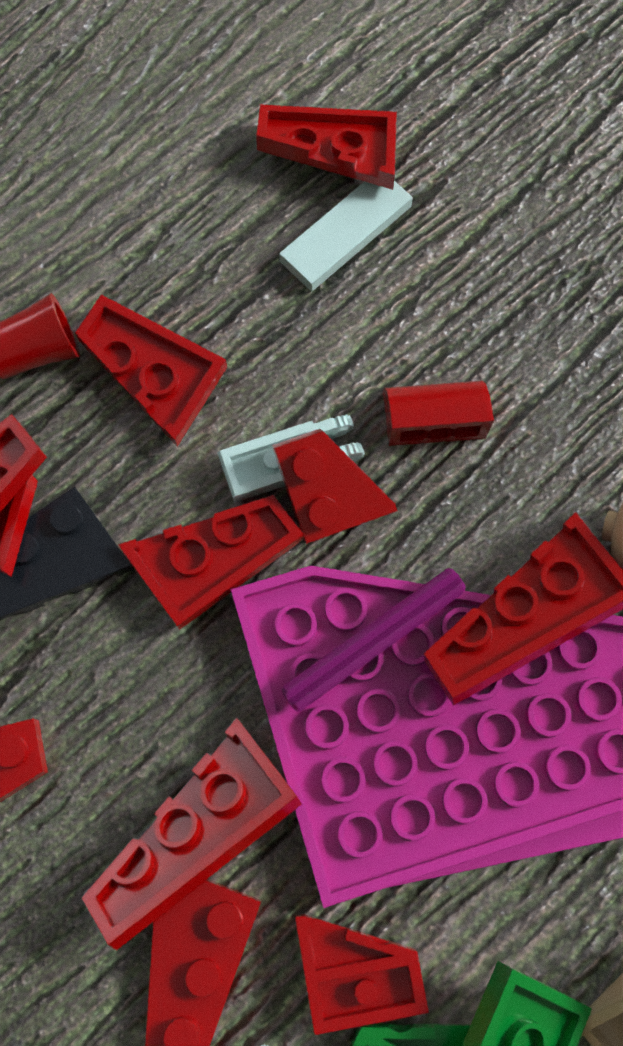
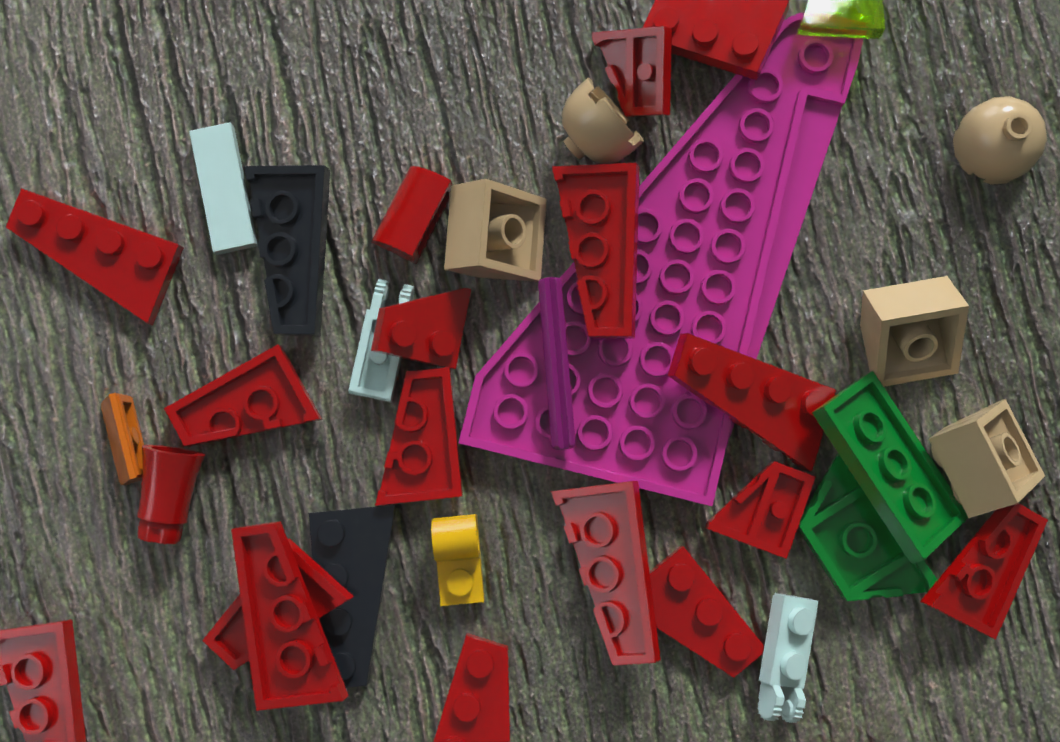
camera: 60 degrees left, 10 degrees up
red wing [256,104,397,190] -> none
none -> red wing [6,188,184,326]
none -> orange slope [101,393,144,485]
none -> black wing [244,165,330,337]
none -> yellow plate [431,514,485,606]
none -> tan slope [444,179,547,282]
none -> red wing [667,333,836,472]

